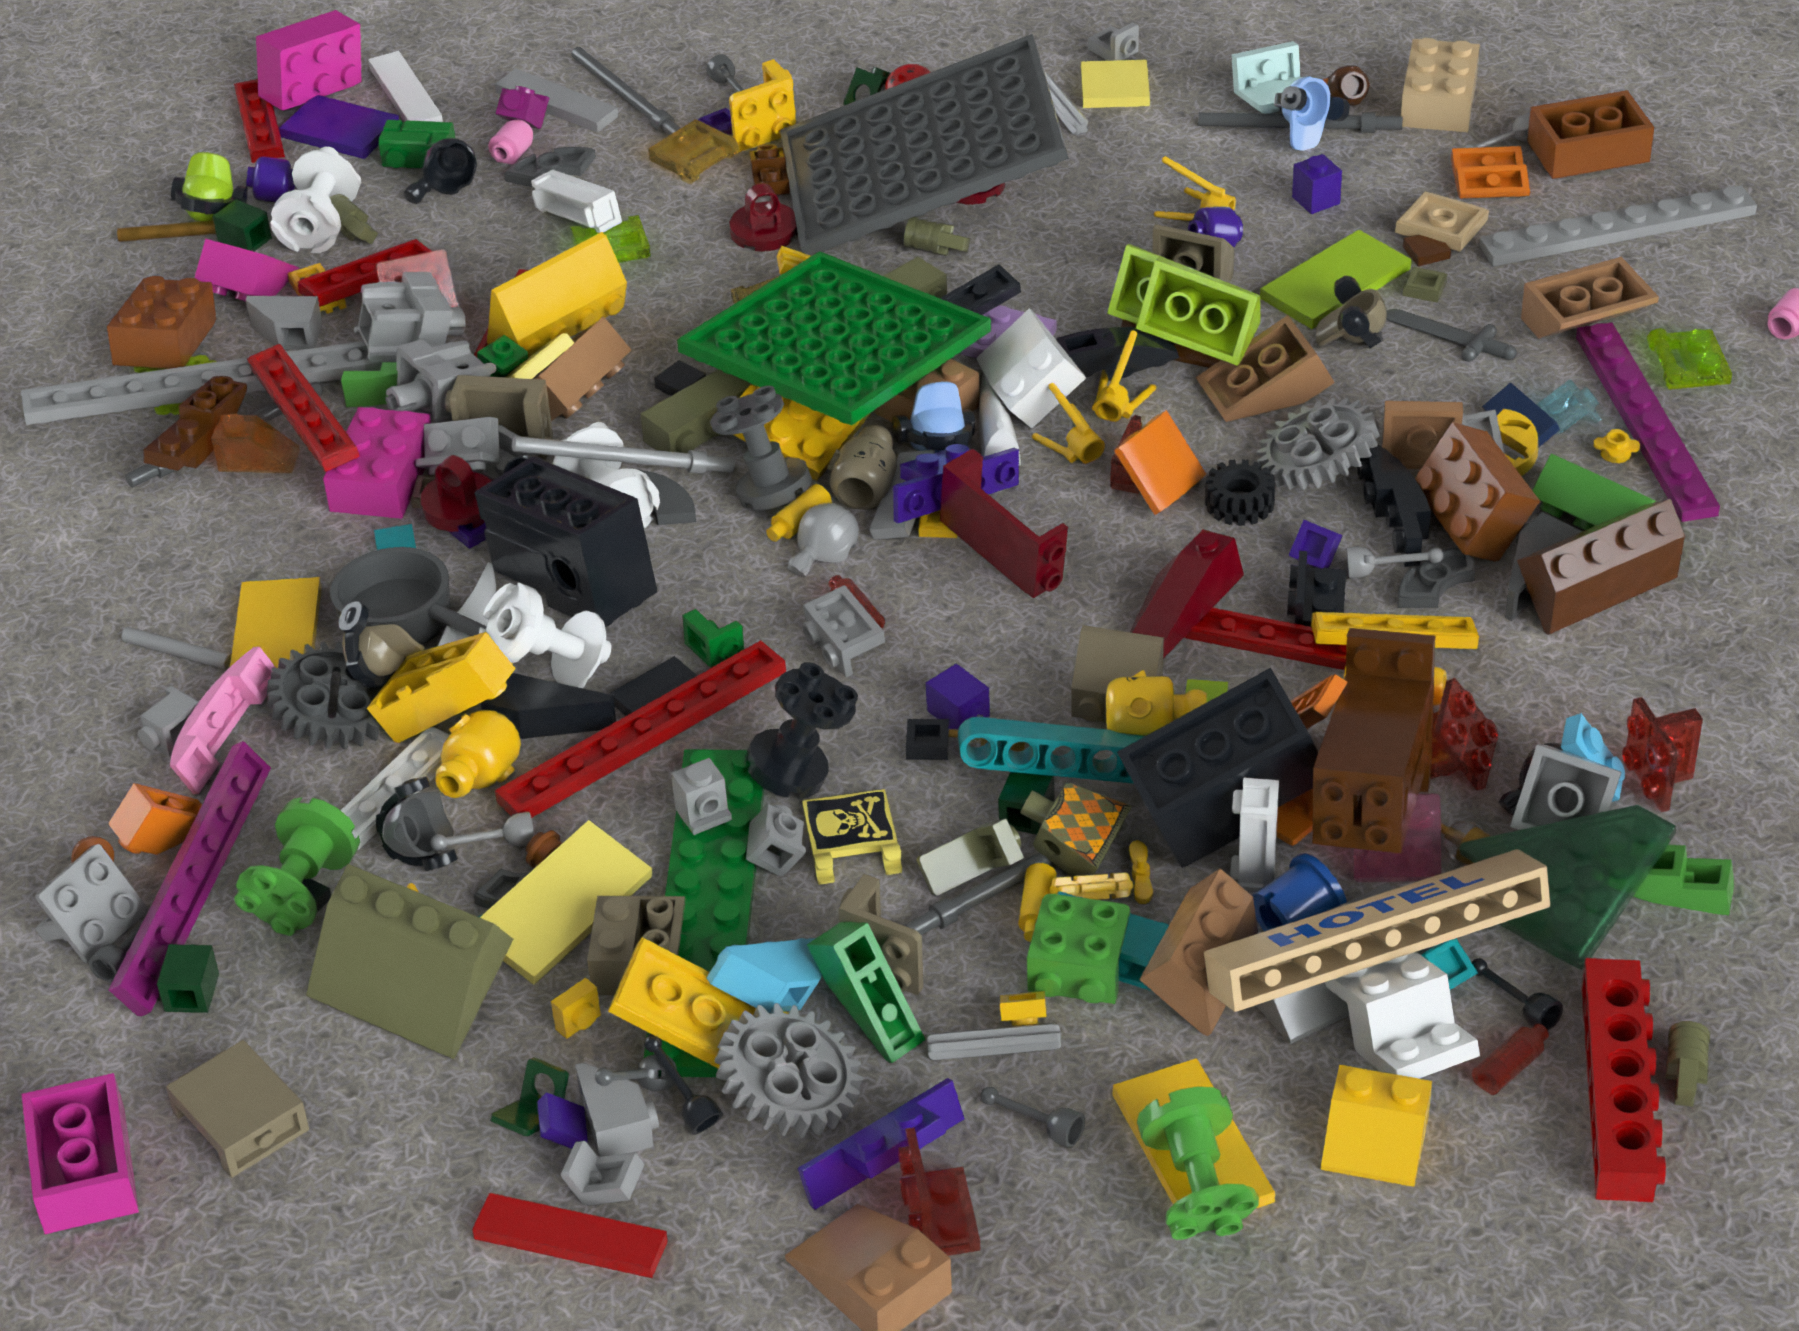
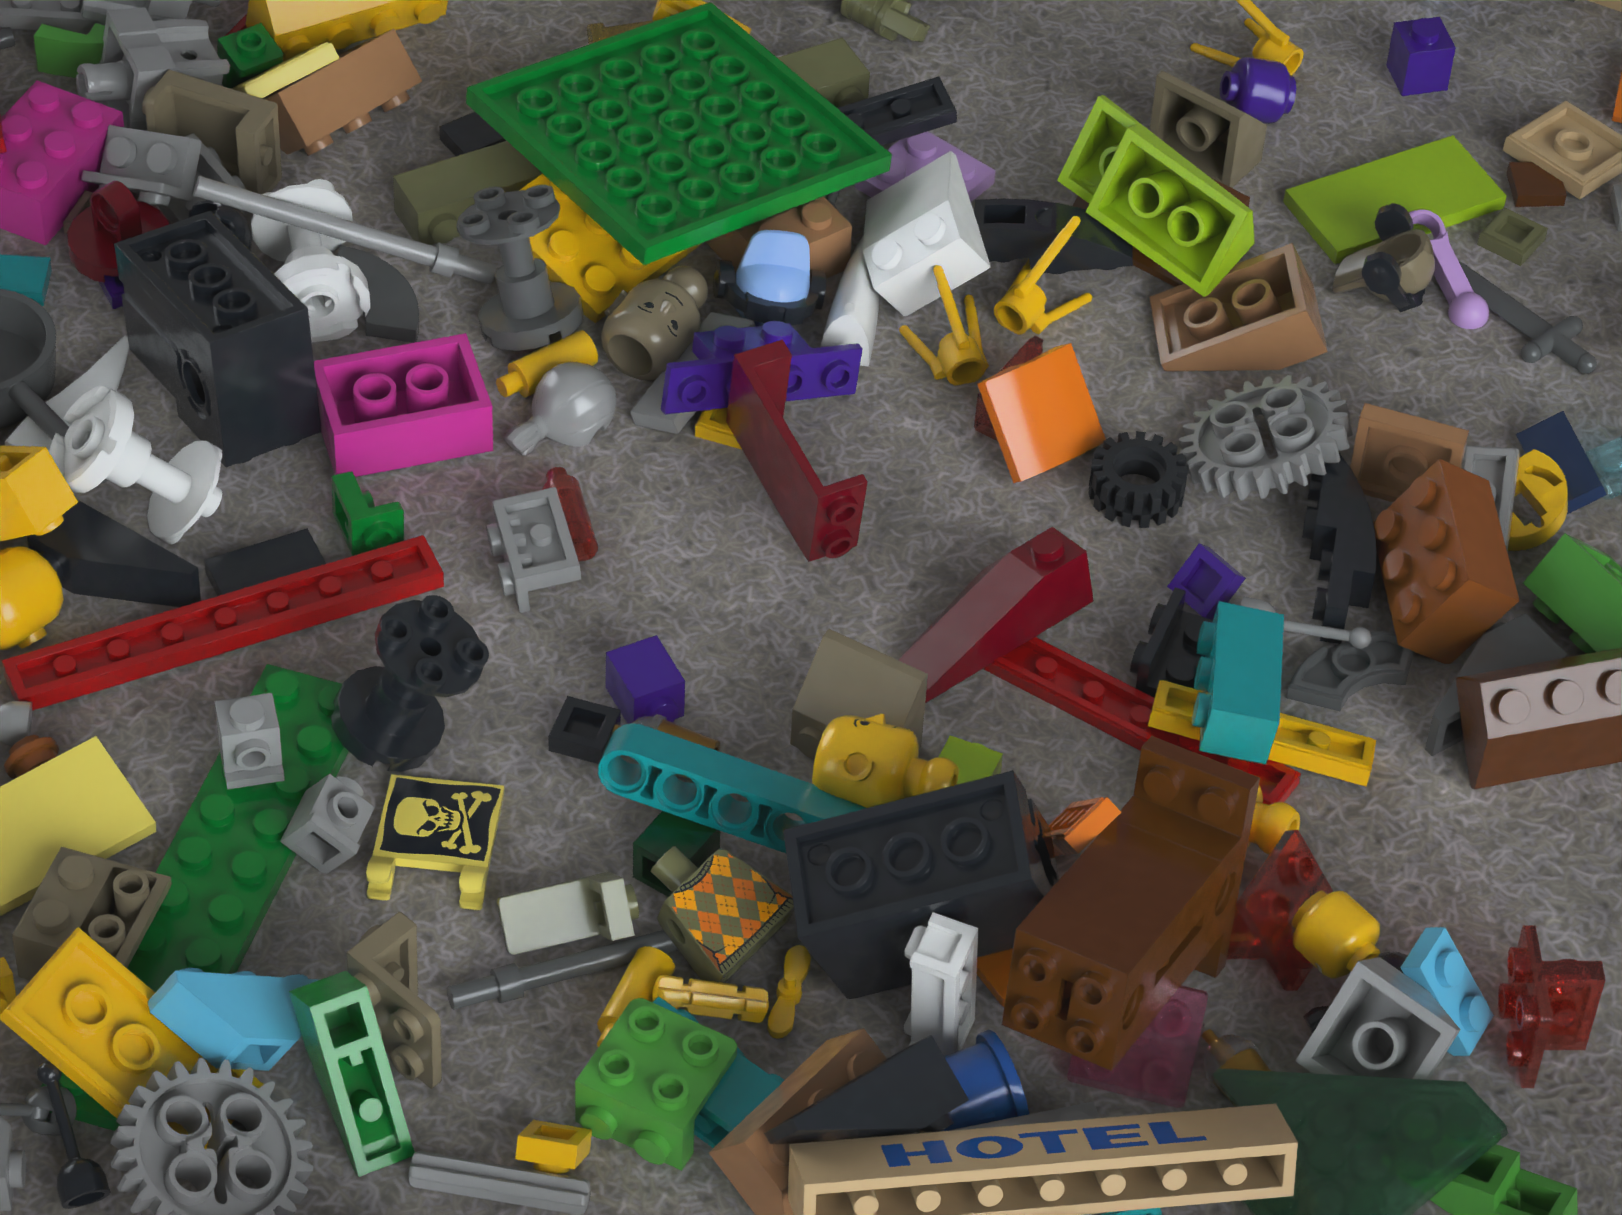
camera: 10 degrees right, 5 degrees up
none -> dark pink brick [314,333,493,477]
none -> black slope [764,1035,969,1144]
none -> teal brick [1192,601,1284,764]
none -> yellow head [1292,891,1380,979]
none -> lavender piece [1409,210,1489,329]

